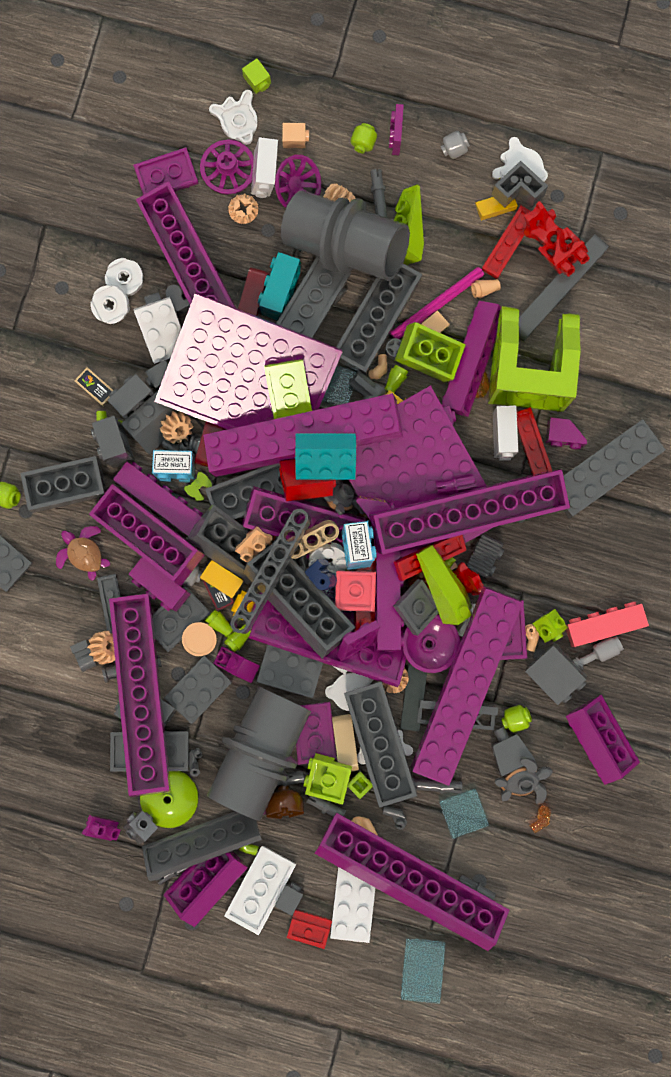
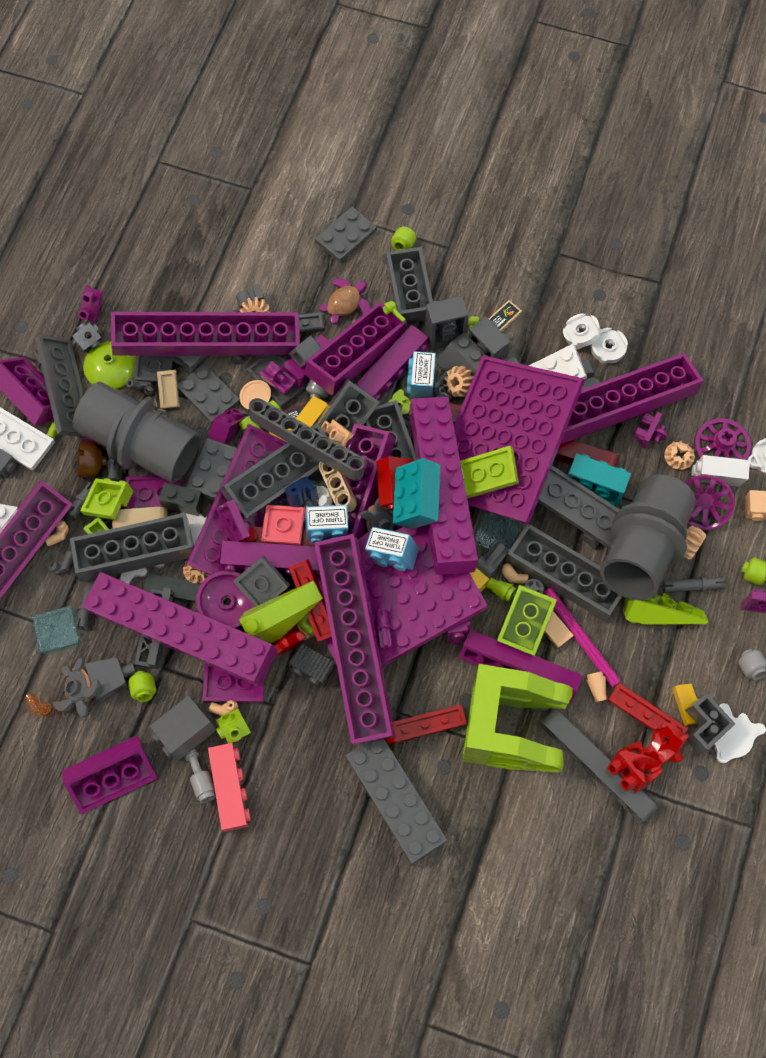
camera: 95 degrees right, 15 degrees down
magenta tile [133,147,199,195] -> none
white brick [492,406,518,461] -> none
magenta slope [546,418,587,450] -> none
none -> tan tile [157,370,180,409]
none -> pearl dark grey brick [159,482,204,516]
none -> magenta hips [259,361,296,395]
none -> dark grey brick [289,335,321,368]
none -> brick [365,527,419,571]
none -> lime hand [383,301,406,323]
none -> magenta hips [633,412,668,449]

